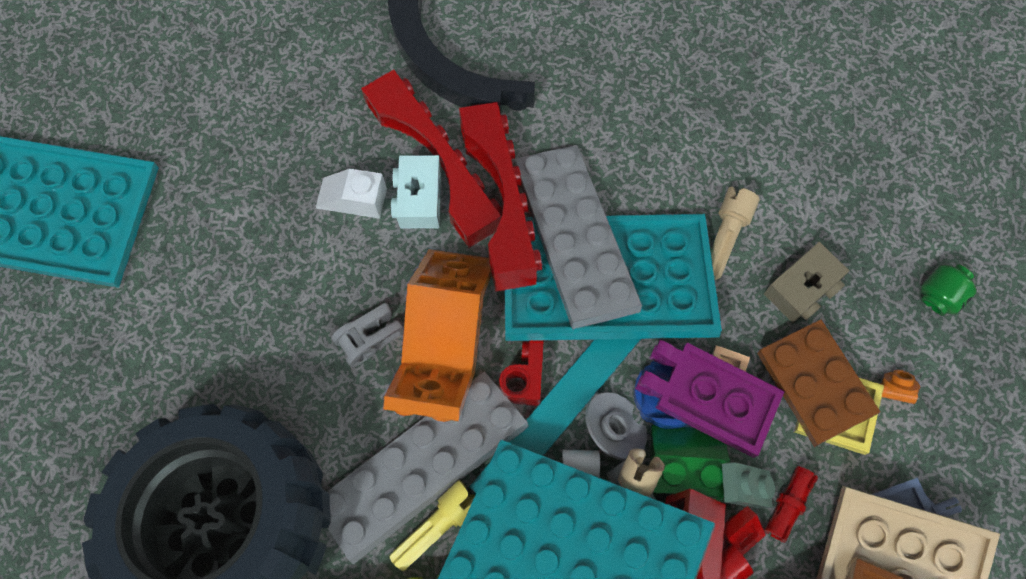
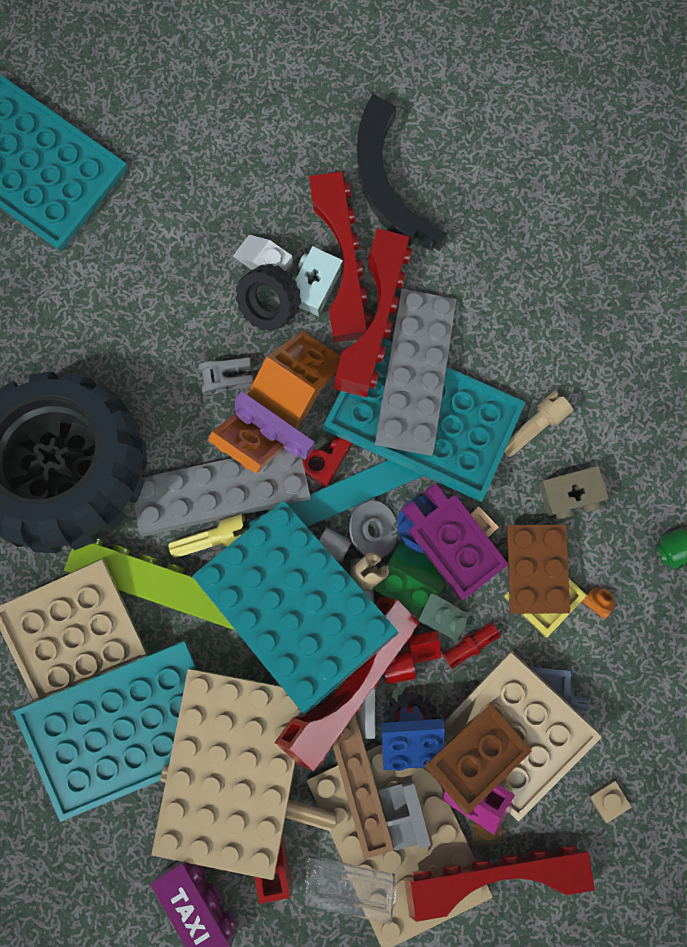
camera: 25 degrees right, 10 degrees up
none -> black tyre [235,264,301,331]
none -> medium lavender plate [235,392,314,460]

